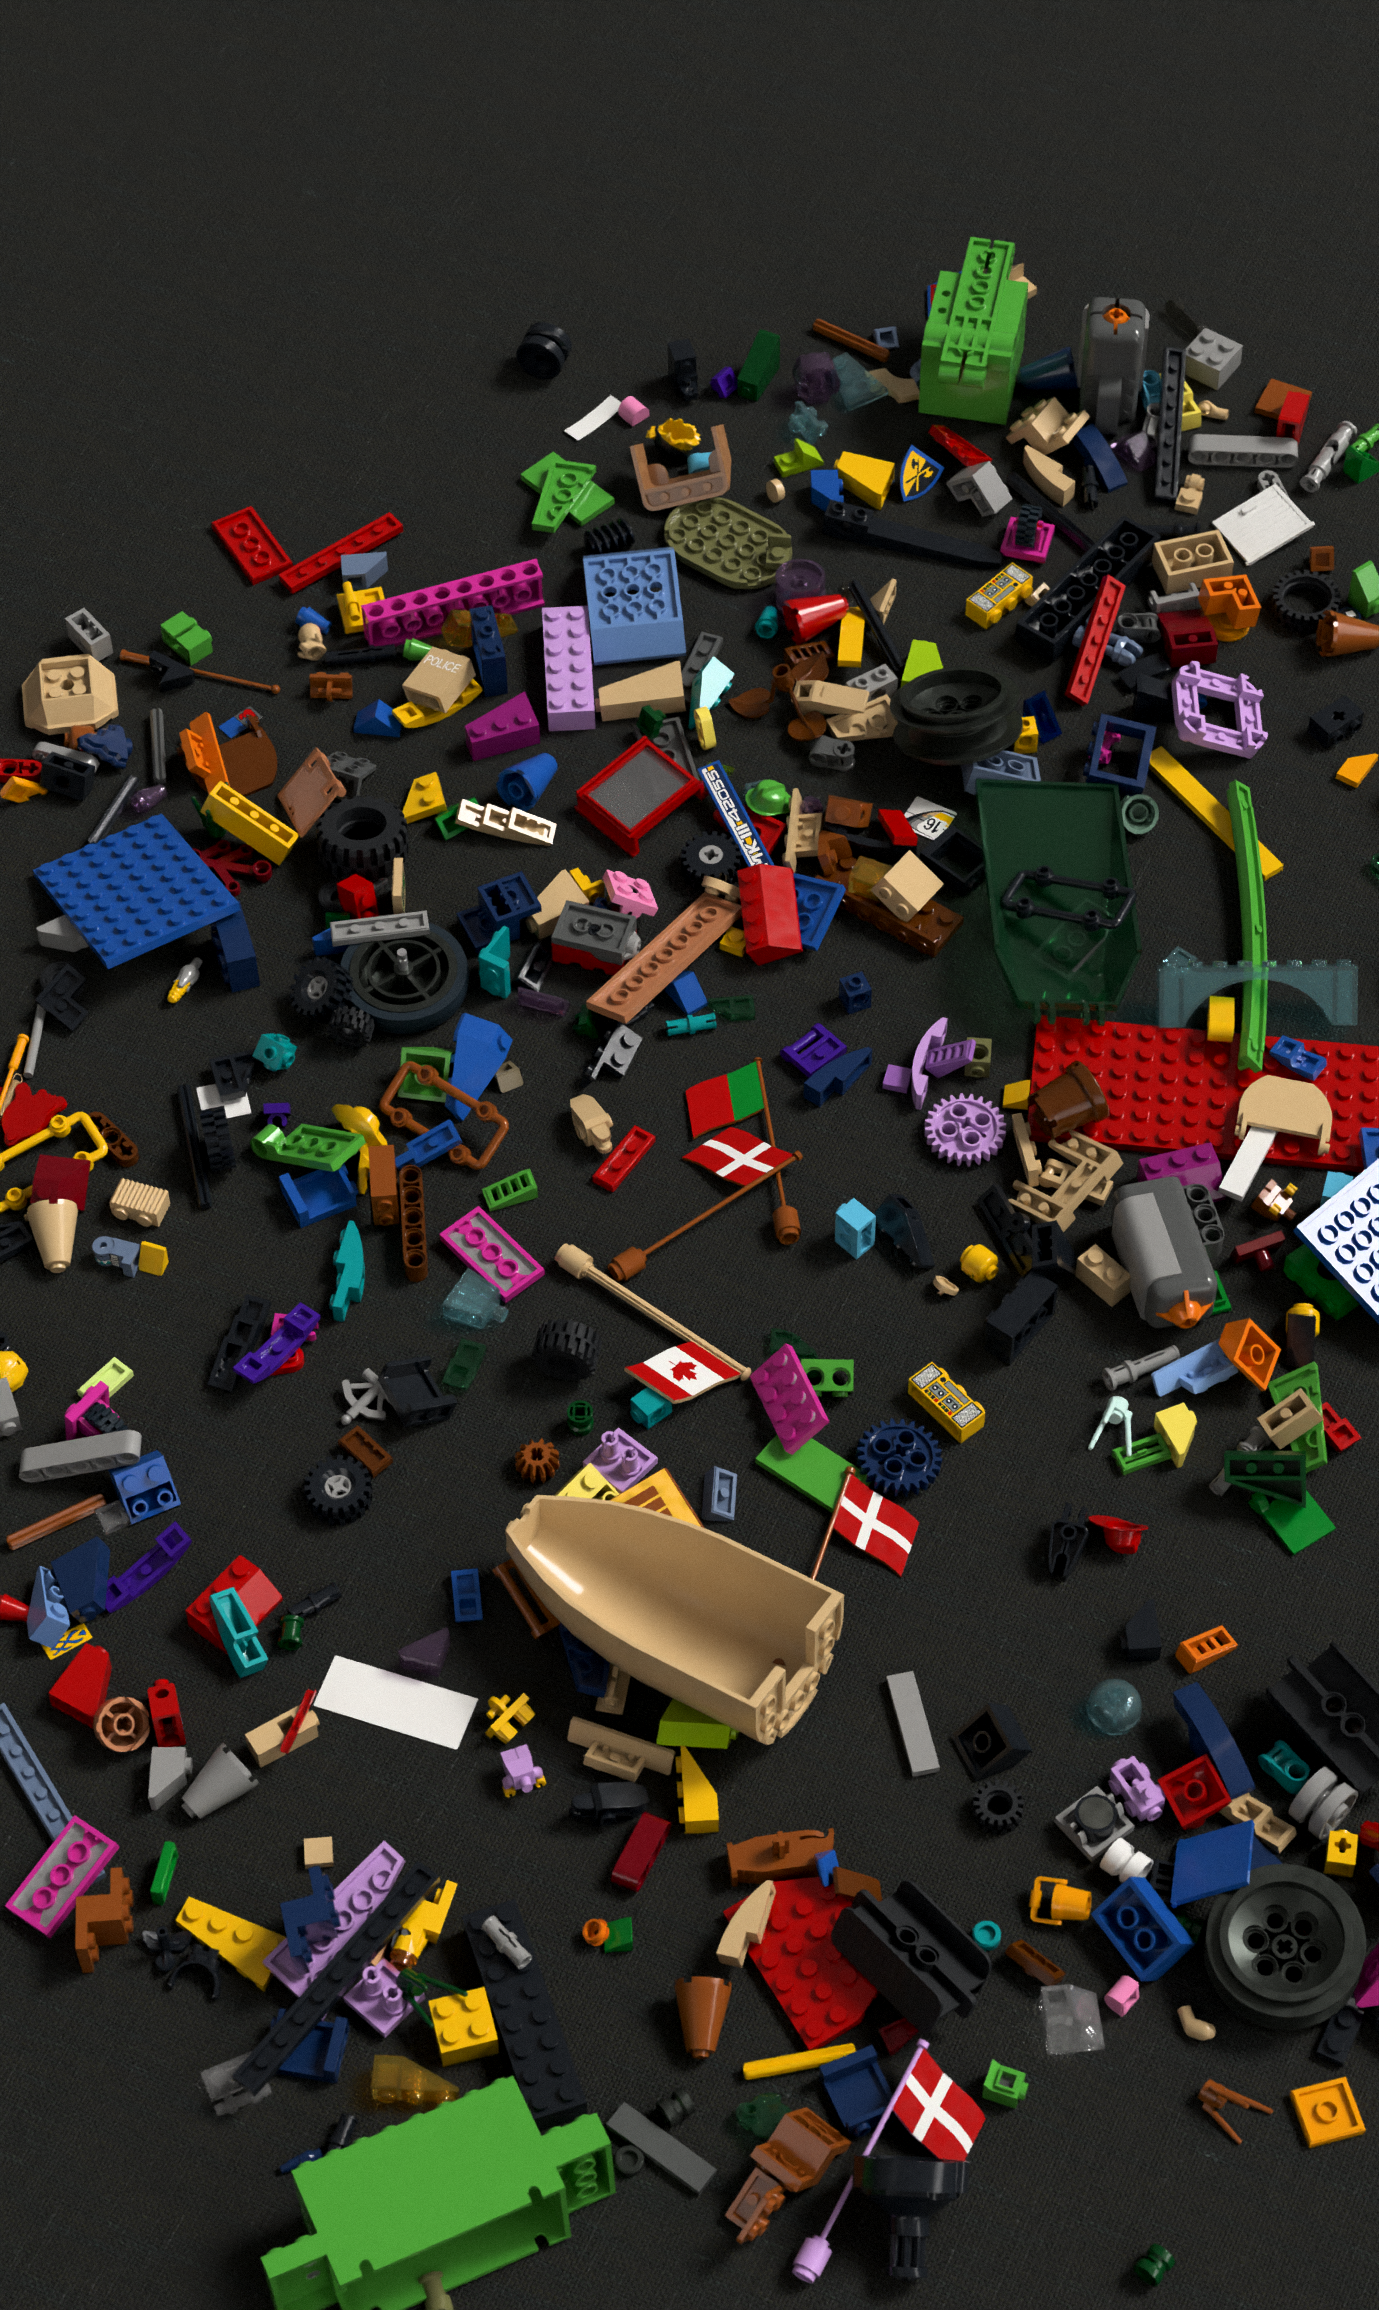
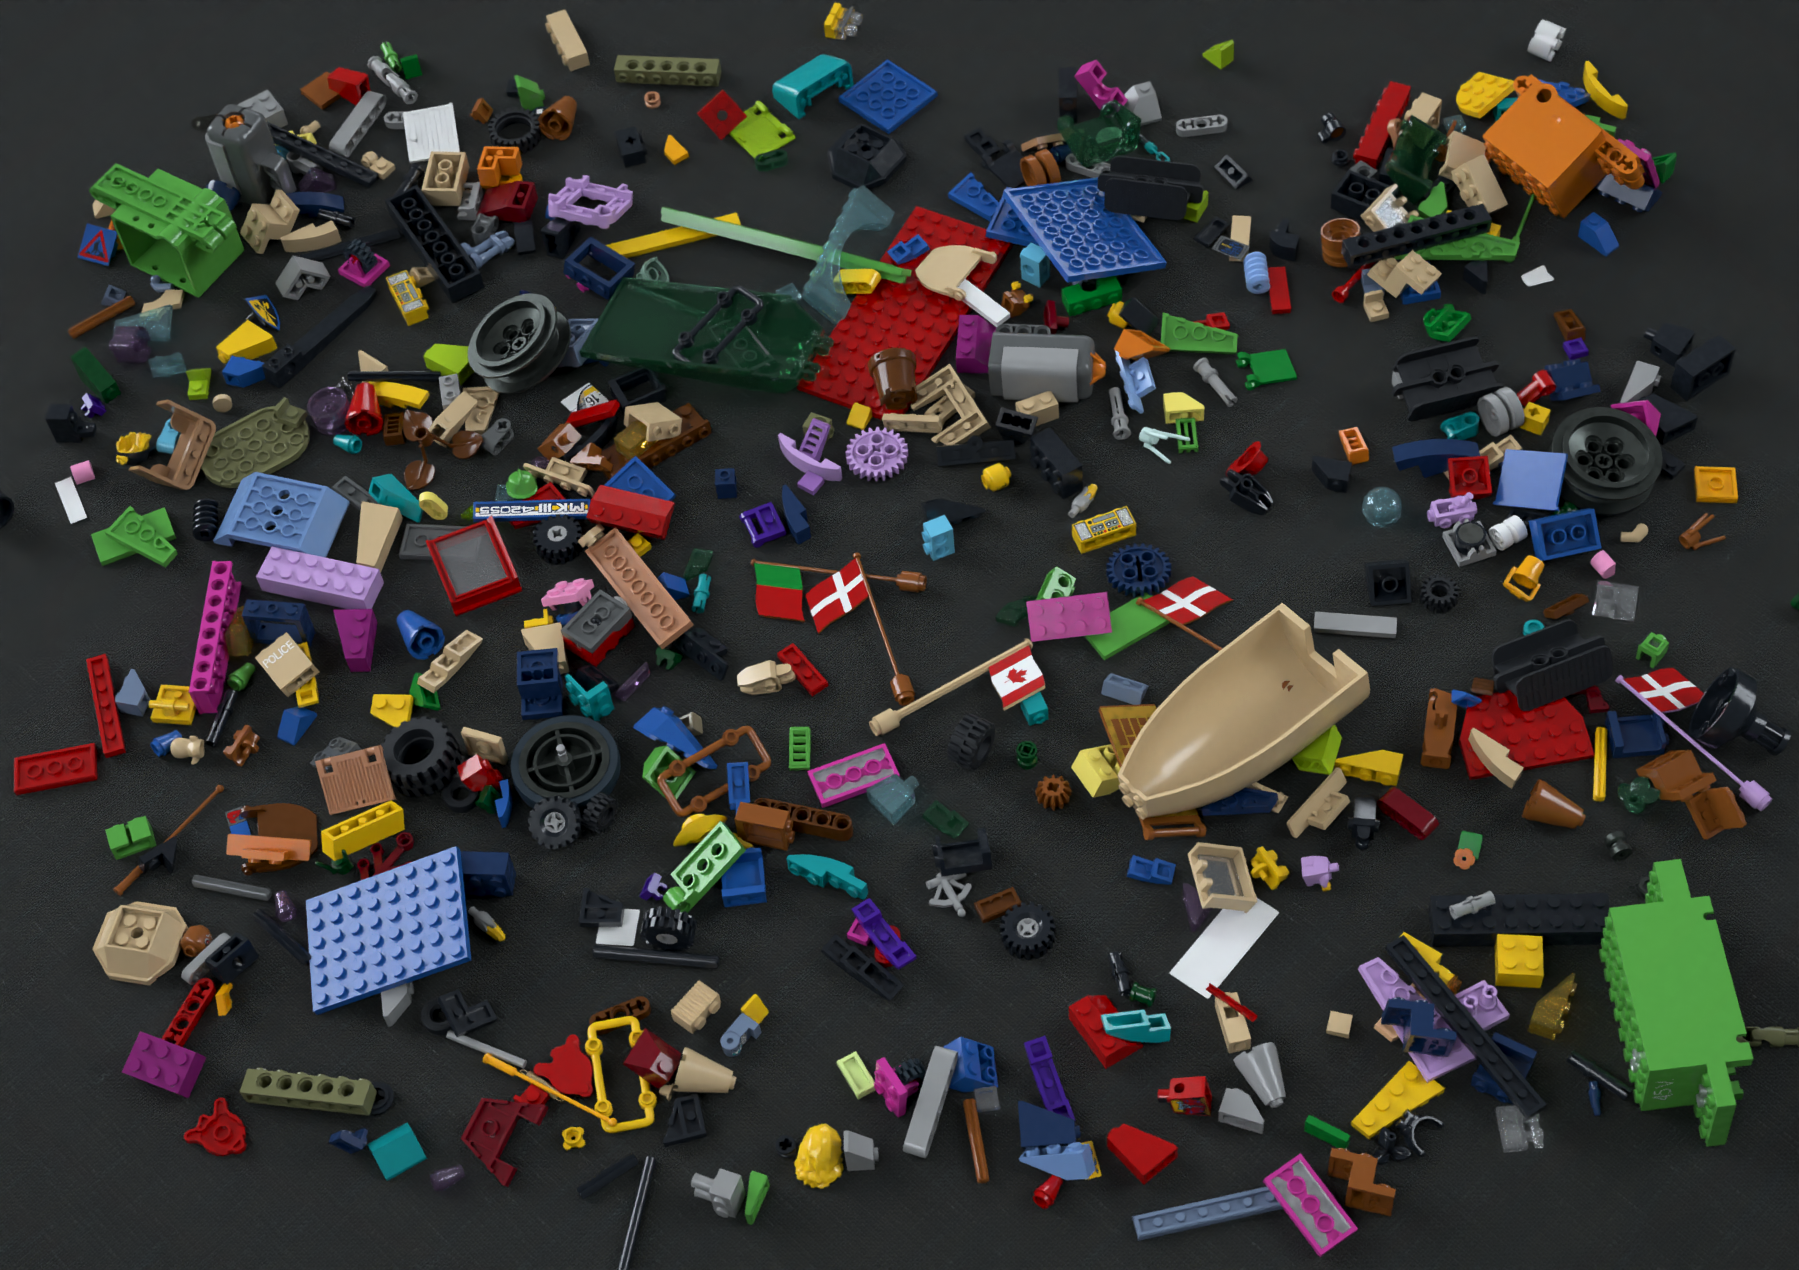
camera: 65 degrees left, 0 degrees up
light grey brick [65,608,113,662] -> none
dark blue rock [77,725,133,769] -> none
nougat cylinder [93,1696,150,1752] -> none
teal brick [253,1033,297,1072] -> none
light grey tile [330,910,430,947] -> none
dark green plant [396,1968,468,2028] -> none
lavender plate [583,1428,658,1494] -> none
dark grey tile [606,2102,717,2195] -> none
dark green tile [636,705,667,739] -> none
red wing [928,425,993,466] -> none
tan piece [933,1276,959,1296] -> none
red plate [1065,575,1126,706] -> none
dark green wedge [1224,1451,1306,1508] -> none
tan brick [1257,1388,1324,1450] -> none
none -> light grey piece [1068,484,1098,518]
none -> tan window [1188,842,1257,913]

